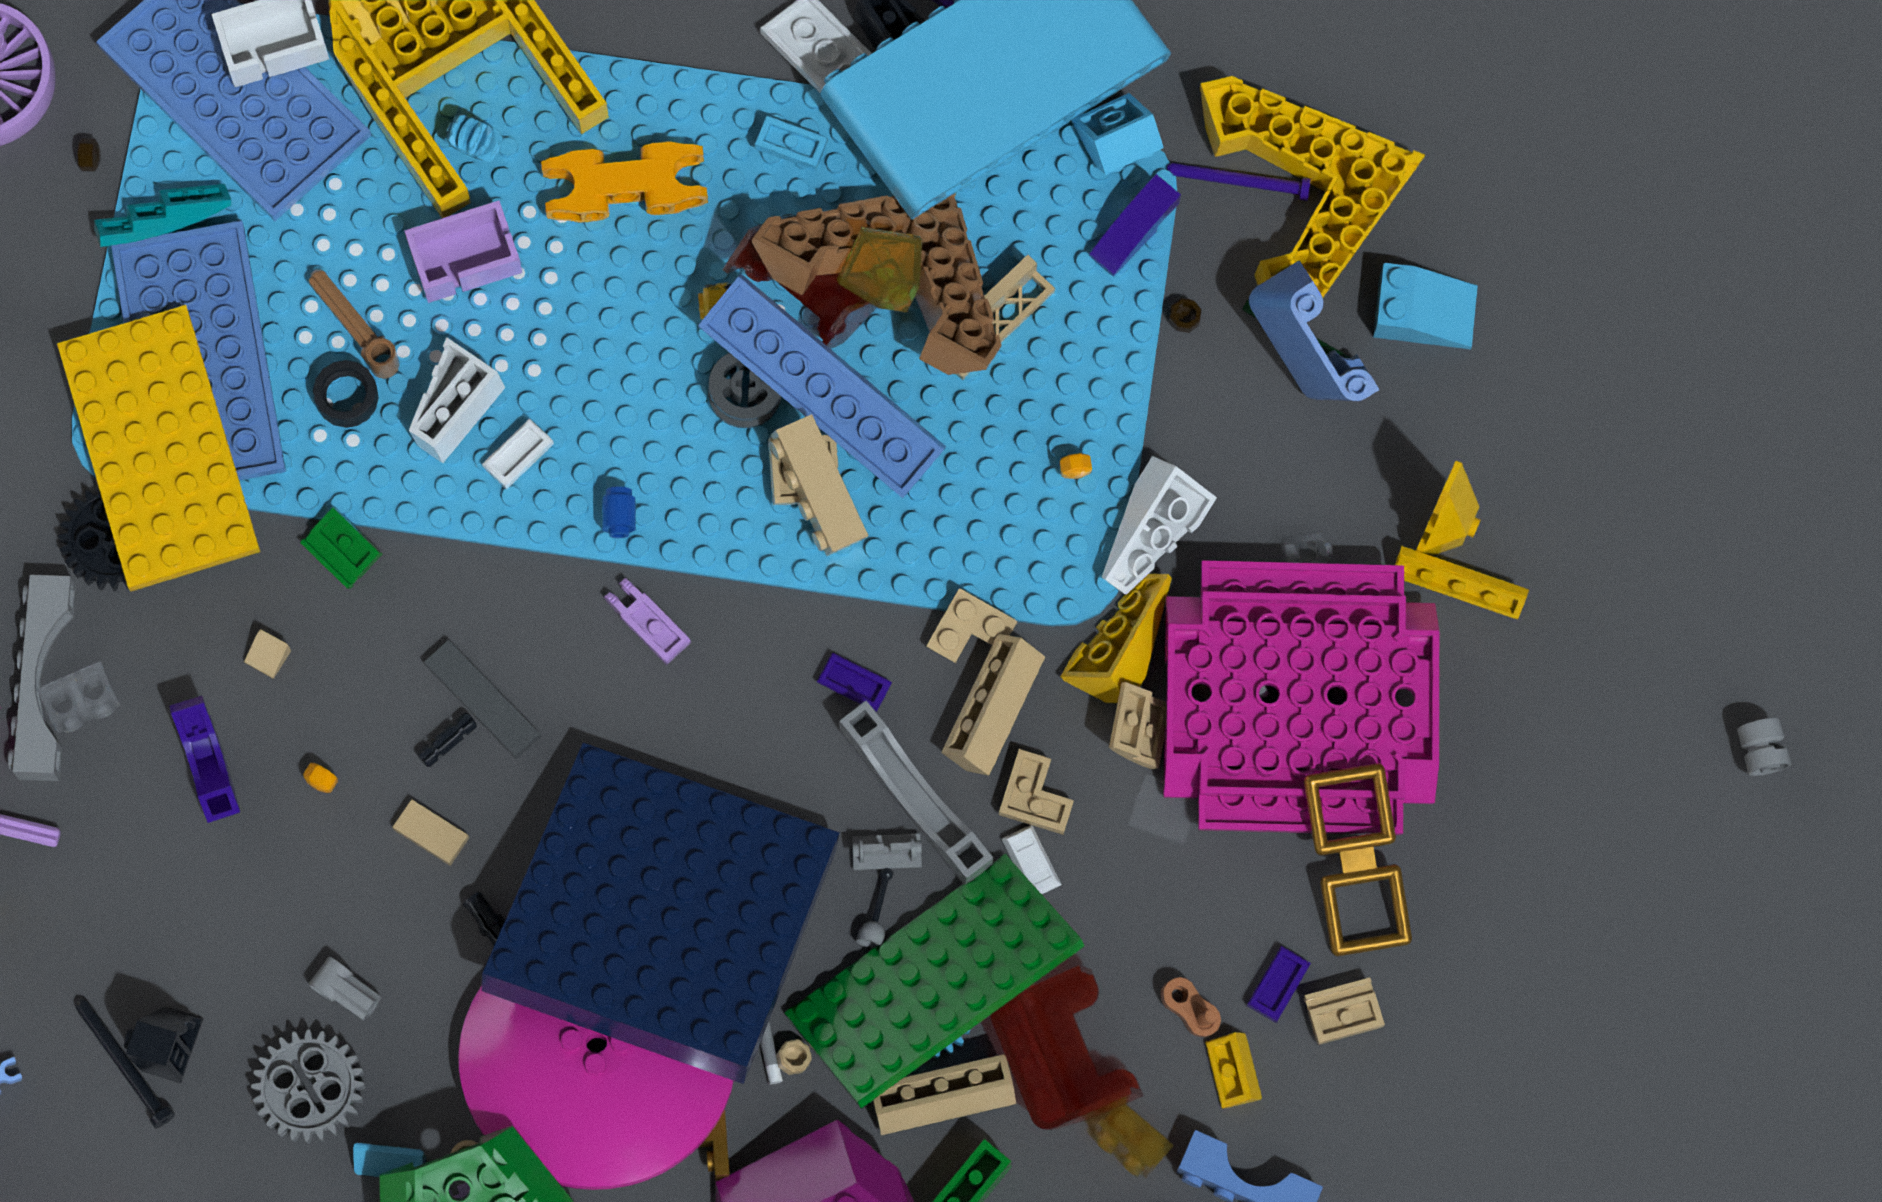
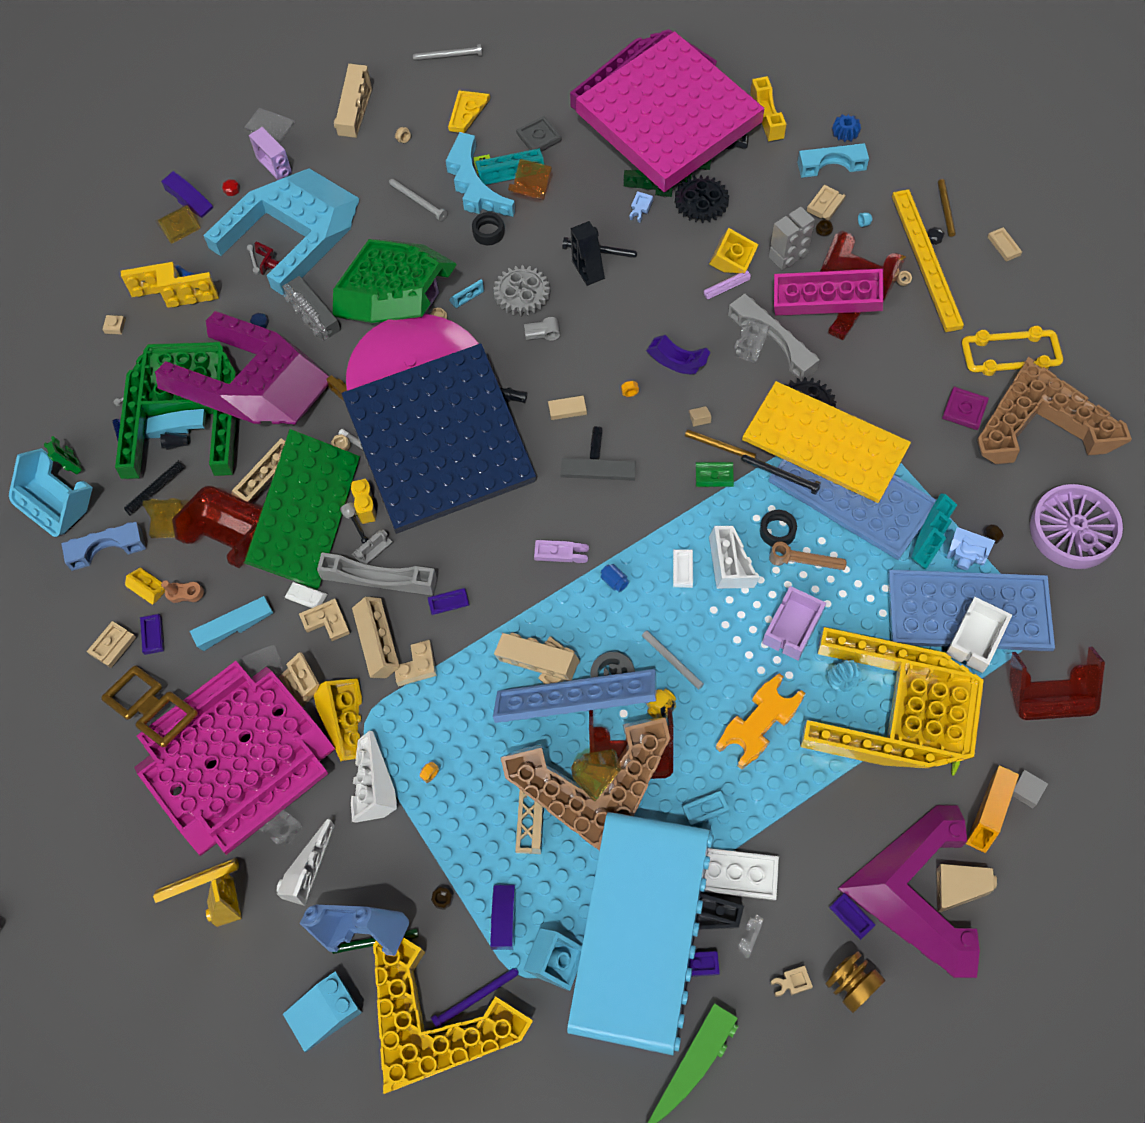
camera: 145 degrees right, 10 degrees down
none -> medium azure slope [190,596,273,651]
none -> white wedge [277,819,335,906]
none -> yellow brick [351,479,377,524]
none -> light grey bar [642,631,704,690]
none -> pearl gold bar [685,430,756,458]
none -> black bar [741,454,821,495]
none -> light blue brick [947,527,995,570]

